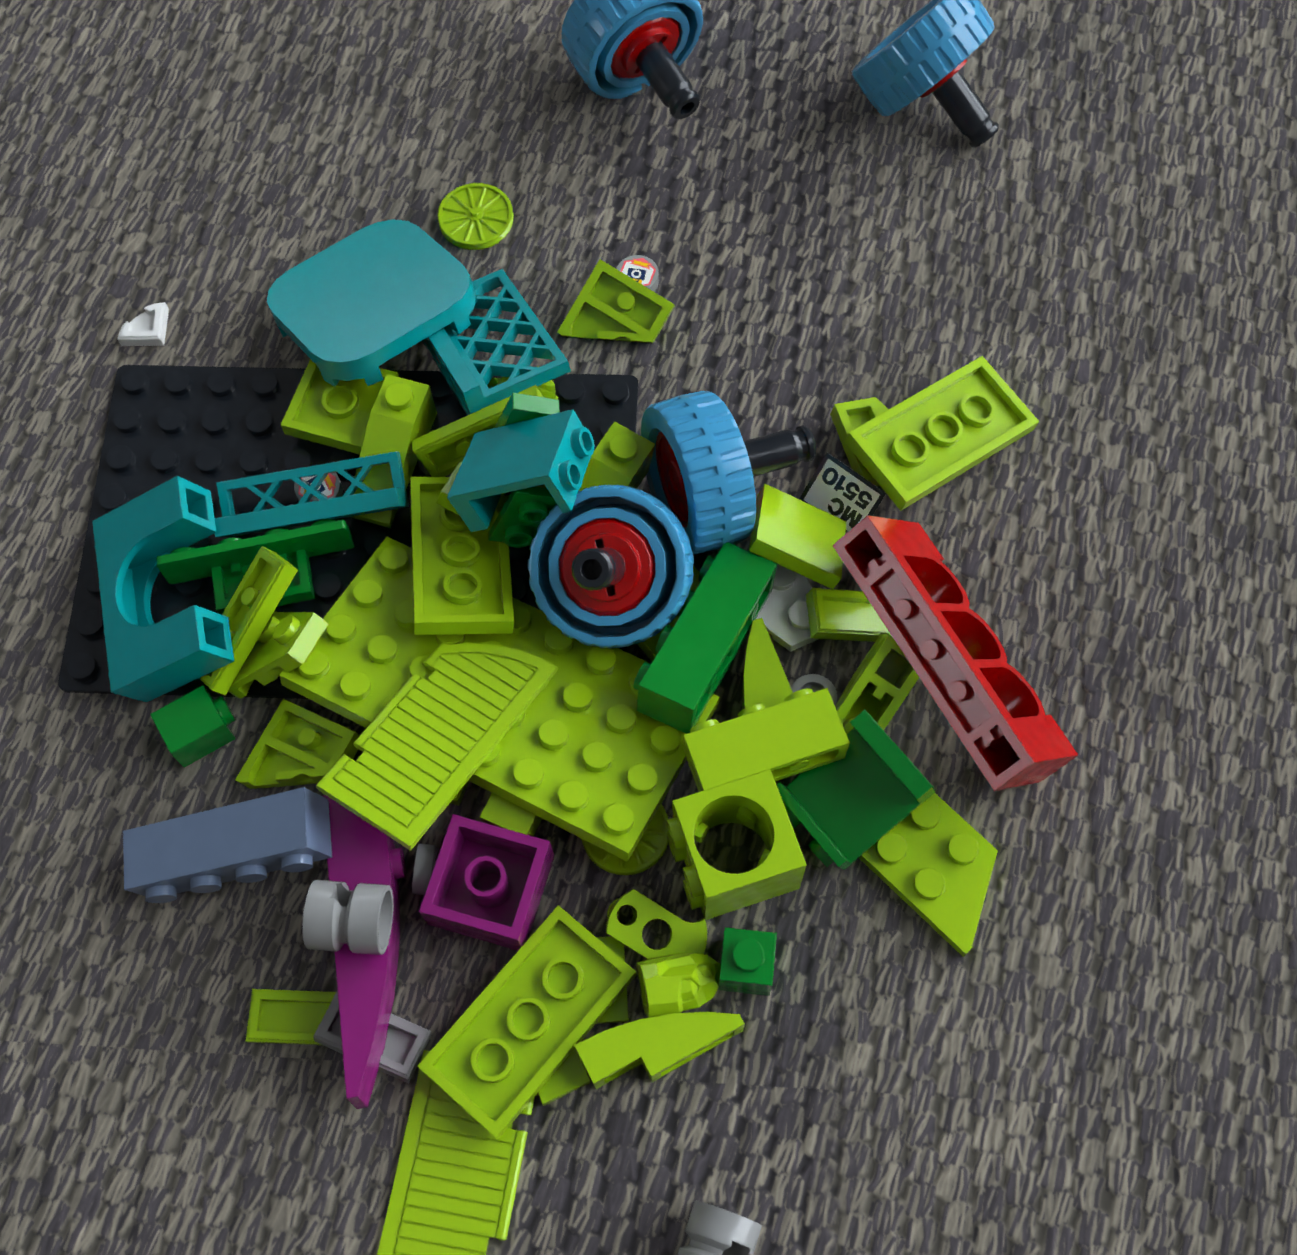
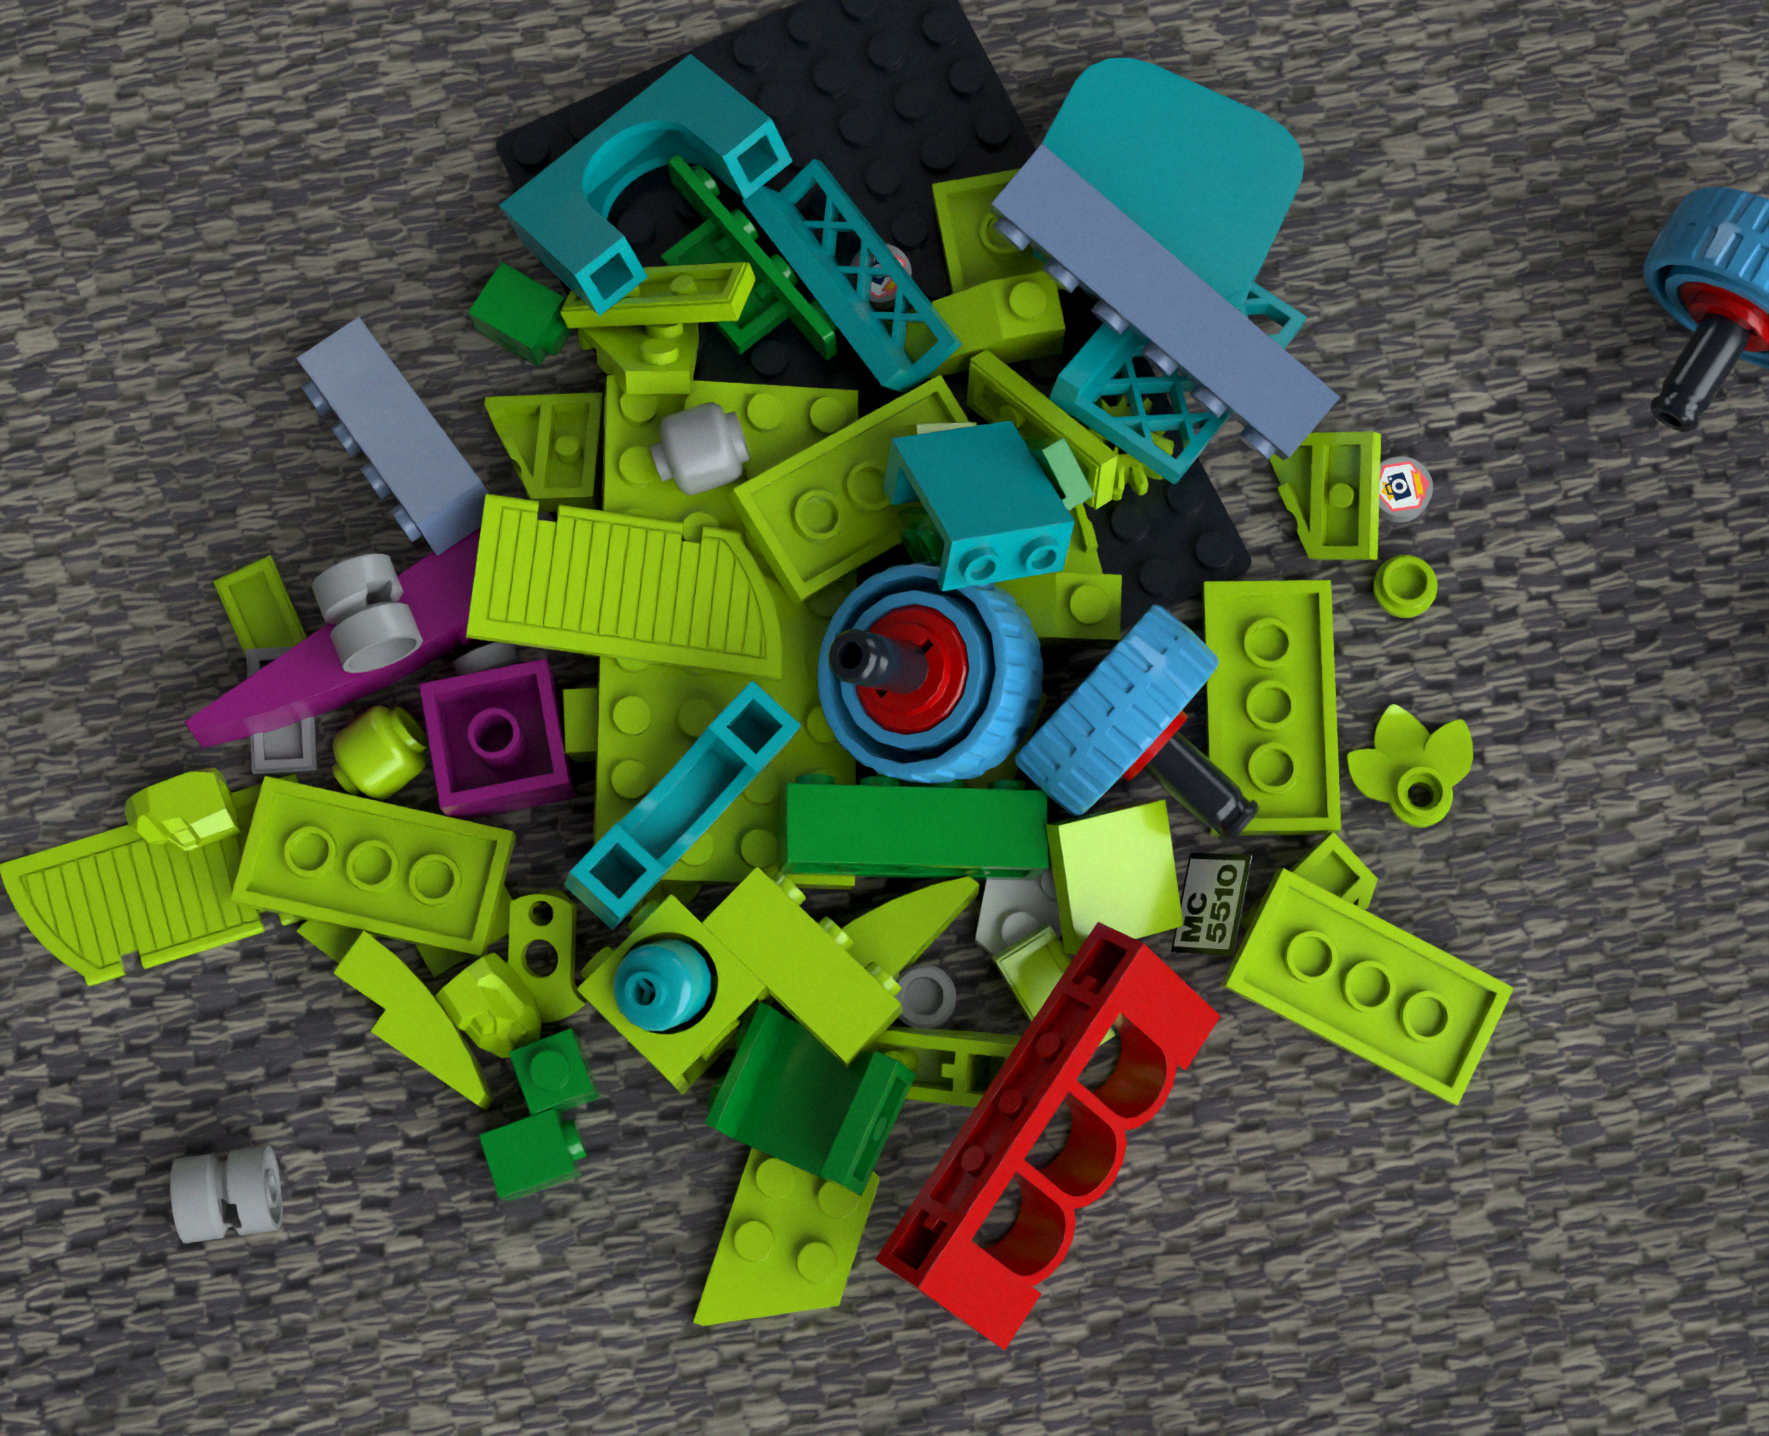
camera: 65 degrees right, 10 degrees up
lime wheel [438,183,514,250] -> none
none -> lime rock [125,767,242,852]
none -> lime head [332,705,429,800]
none -> green brick [479,1108,587,1202]
none -> teal arch [564,680,801,930]
none -> teal head [613,939,711,1031]
none -> light grey head [650,402,751,495]
none -> sand blue brick [991,144,1340,460]
none -> lime plate [1202,580,1341,836]
none -> lime plate [1347,704,1473,828]
none -> lime plate [1373,555,1438,618]

